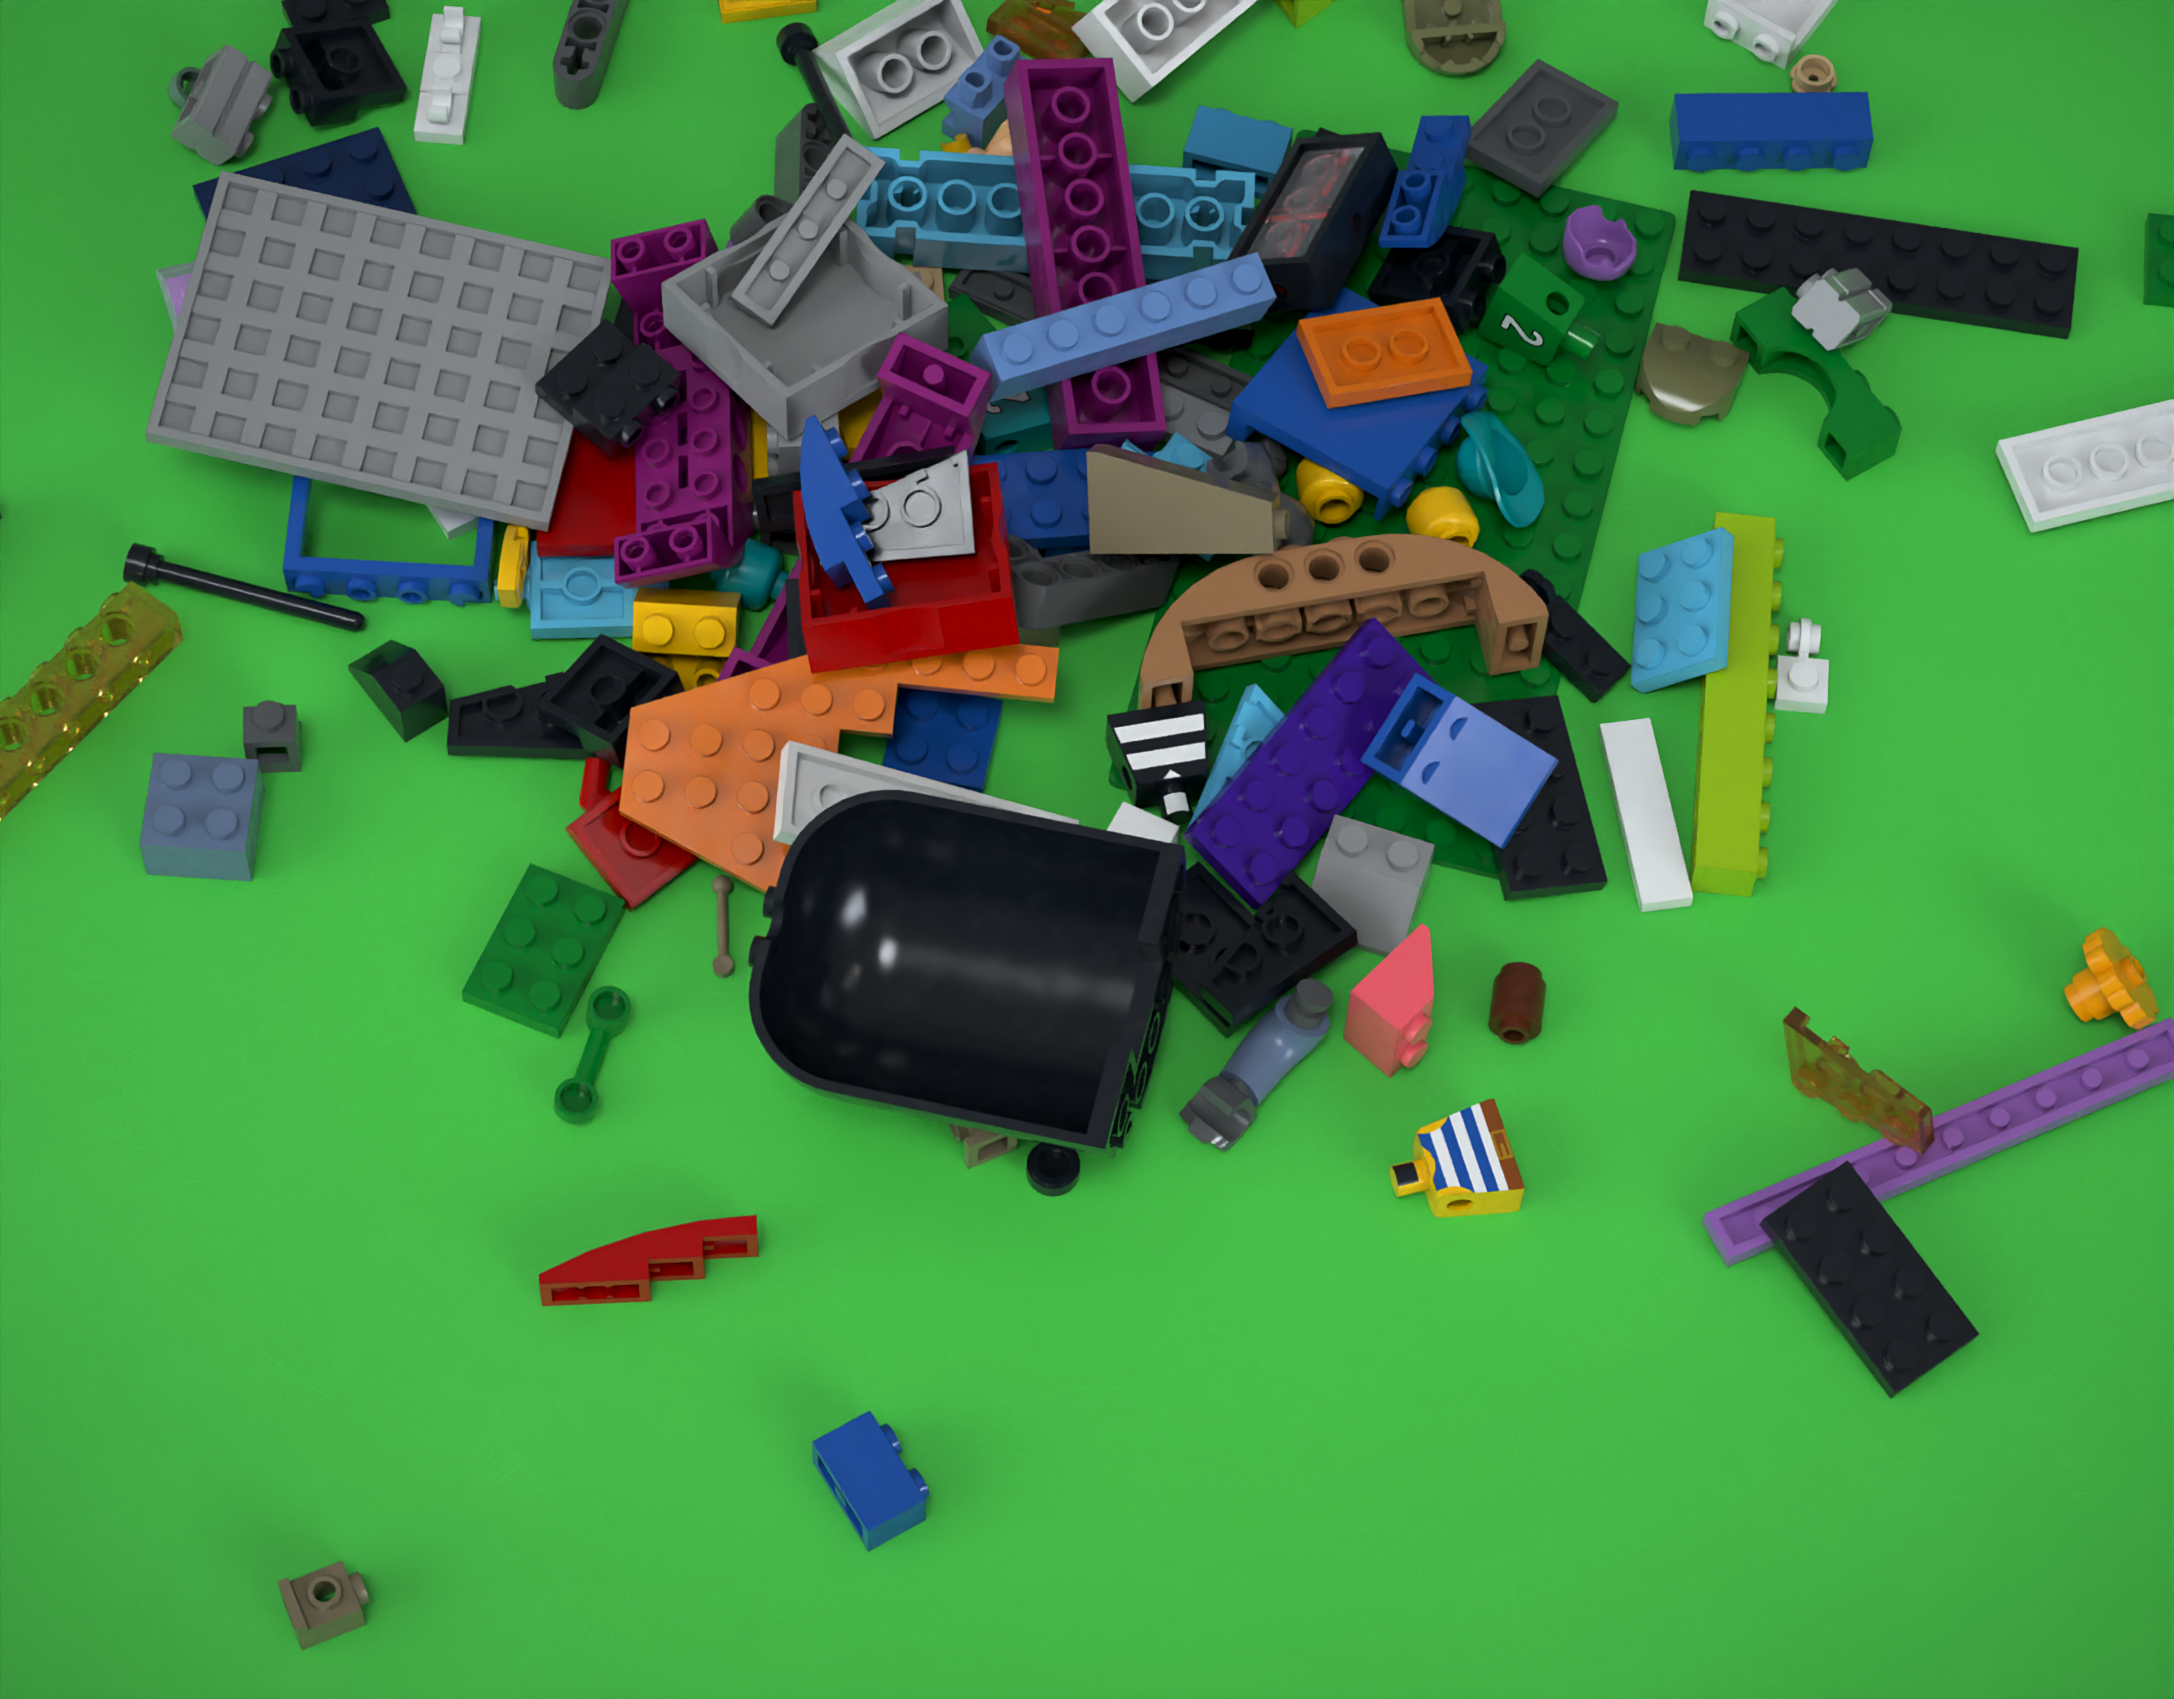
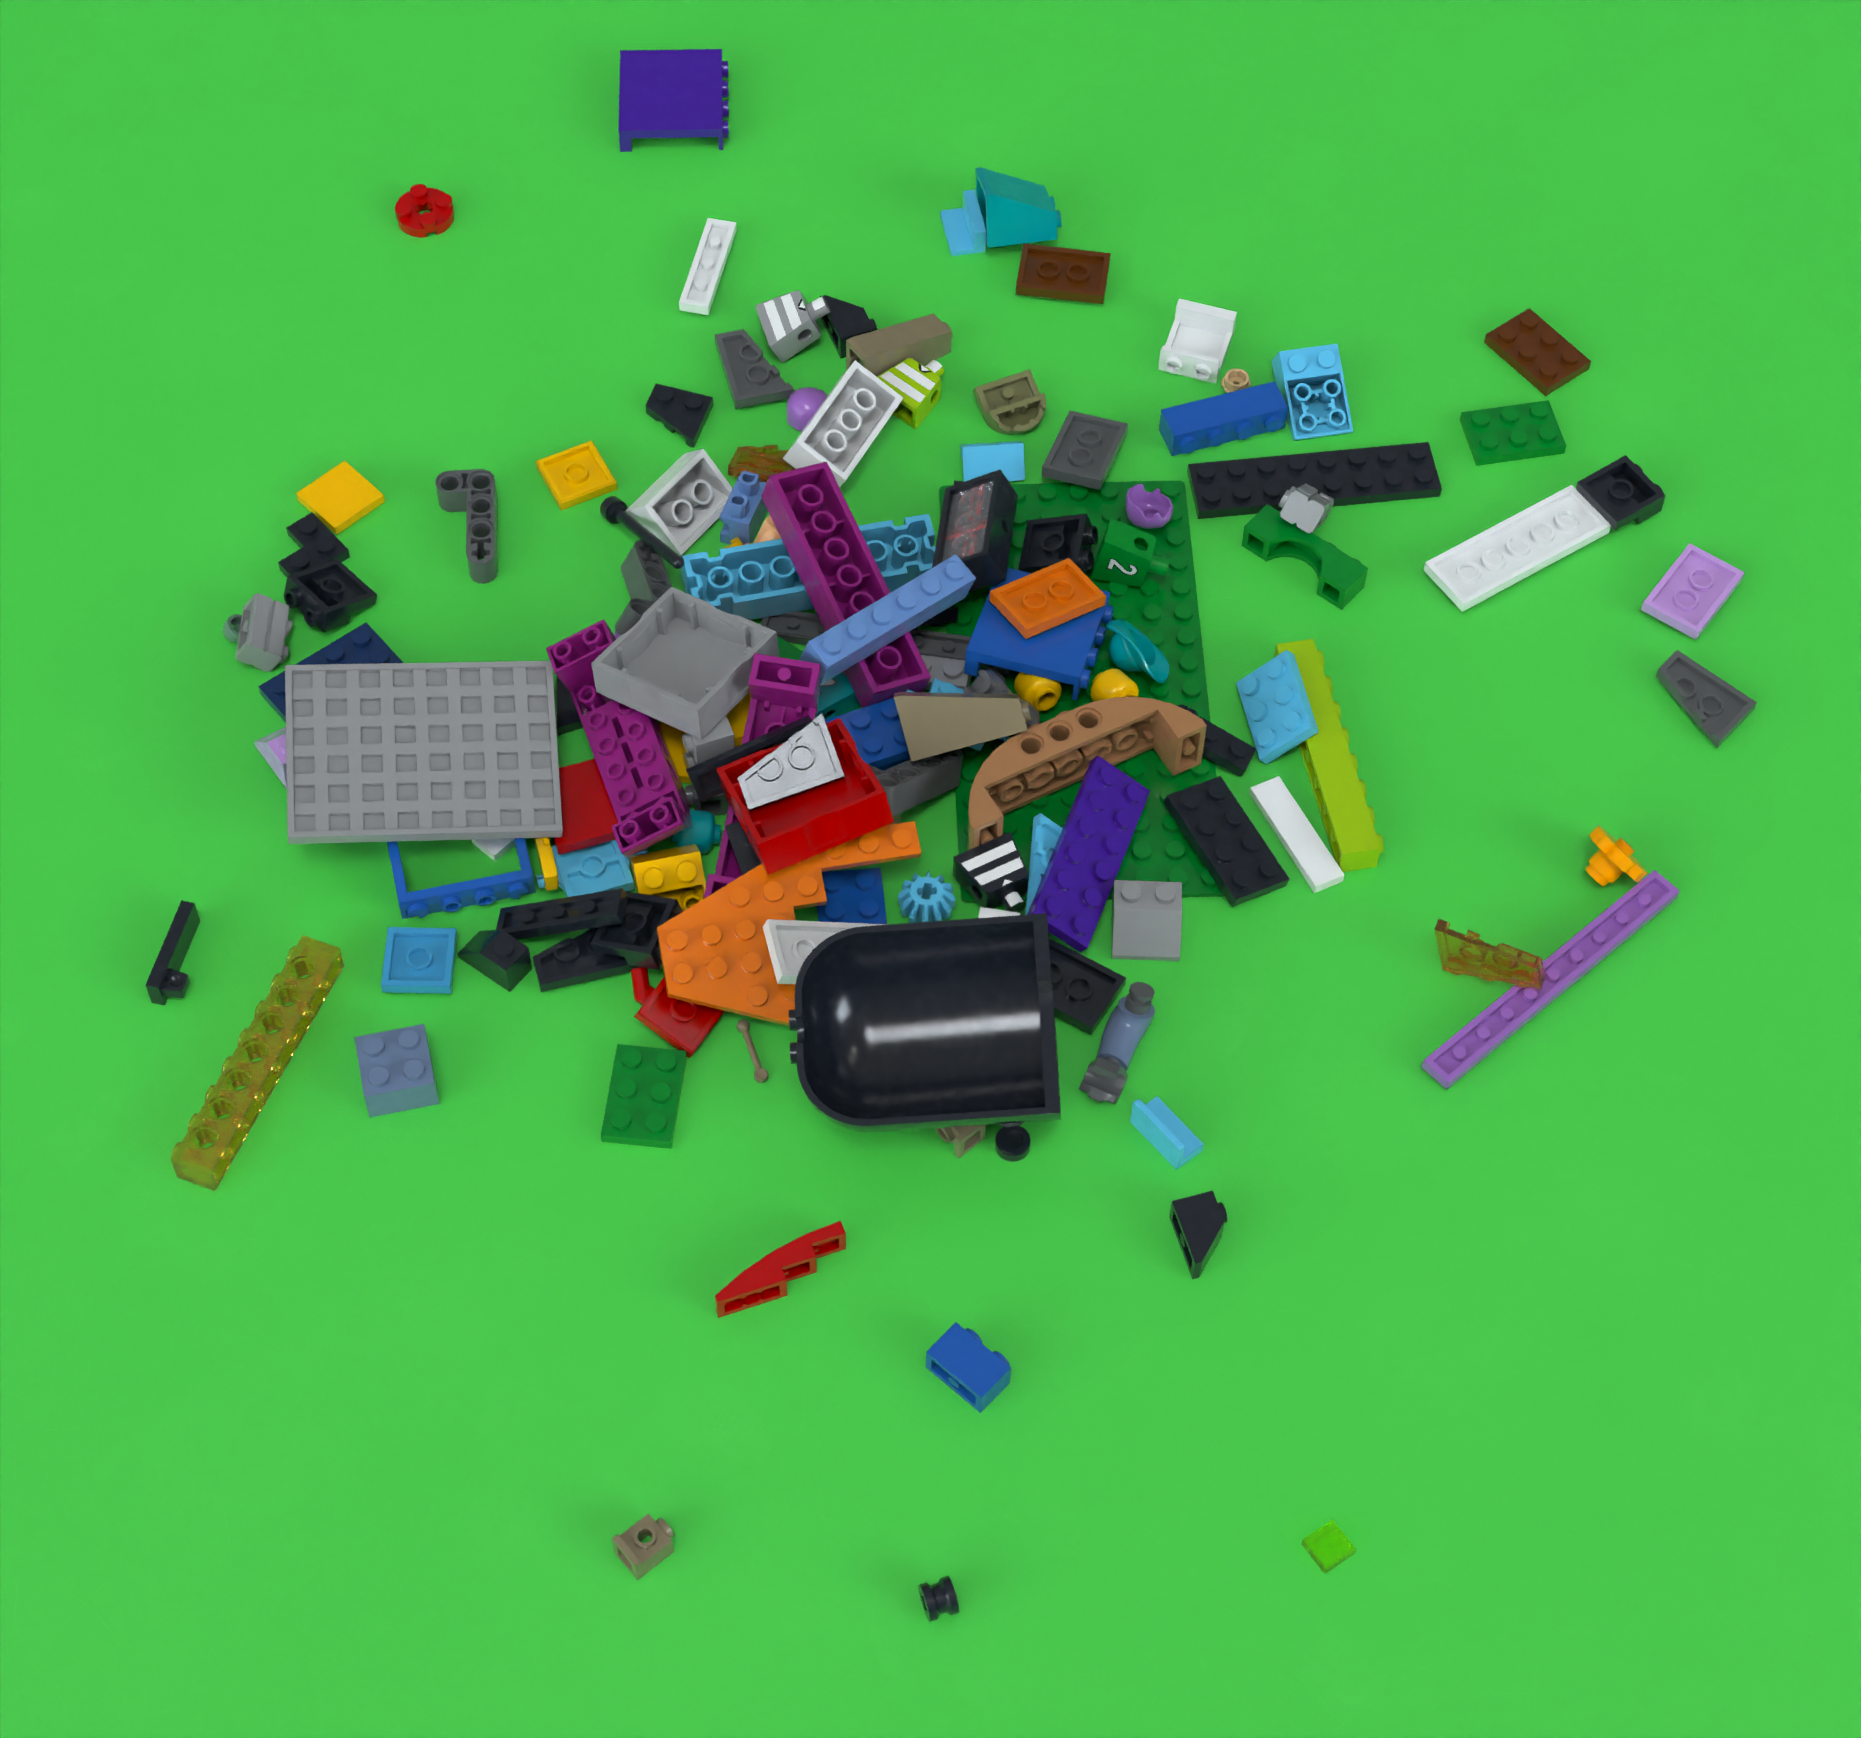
camera: 15 degrees left, 5 degrees down
black piece [123,543,365,632] -> none
dark grey brick [243,701,302,773] -> none
white plate [414,6,482,145] -> none
black plate [535,319,681,457] -> none
green bar [553,986,631,1124] -> none
light grey plate [729,133,886,328] -> none
blue slope [800,415,896,610] -> none
dark azure brick [1182,105,1293,199] -> none
black wing [1199,869,1358,1027] -> none
coral slope [1343,923,1434,1078] -> none
slope [1360,672,1559,849] -> none
blue slope [1378,115,1472,248] -> none
torso [1389,1098,1525,1218] -> none
copper brick [1488,962,1546,1044] -> none
olive slope [1635,322,1751,425] -> none
black plate [1759,1160,1979,1398] -> none
white plate [1774,618,1829,714] -> none
none -> dark azure plate [381,927,458,994]
none -> black plate [496,888,628,940]
none -> medium azure gear [898,870,955,923]
none -> medium azure panel [960,441,1025,482]
none -> medium azure panel [1130,1096,1204,1170]
none -> black slope [1169,1190,1228,1279]
none -> medium azure slope [1272,343,1353,441]

